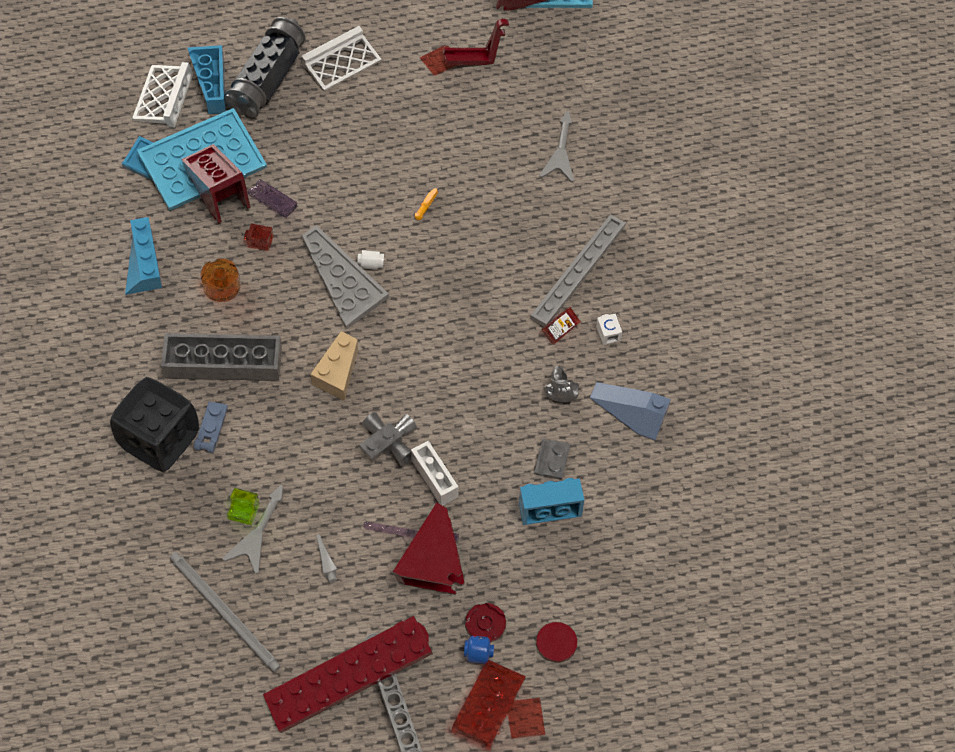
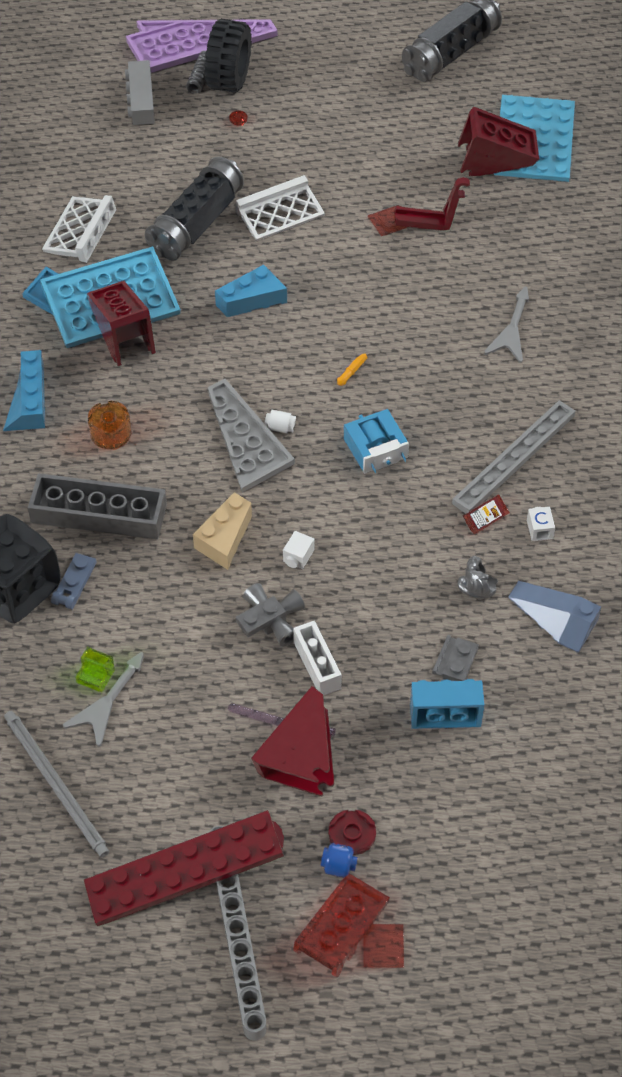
camera: 10 degrees right, 5 degrees down
dark azure wedge [187,45,226,114] -> none
clear red brick [244,223,274,251] -> none
clear purple plate [247,179,298,218] -> none
light grey piece [316,534,337,583] -> none
dark red tile [536,622,578,663] -> none
none -> dark azure wedge [215,265,287,317]
none -> white brick [283,531,314,569]
none -> dark azure piece [344,409,409,474]

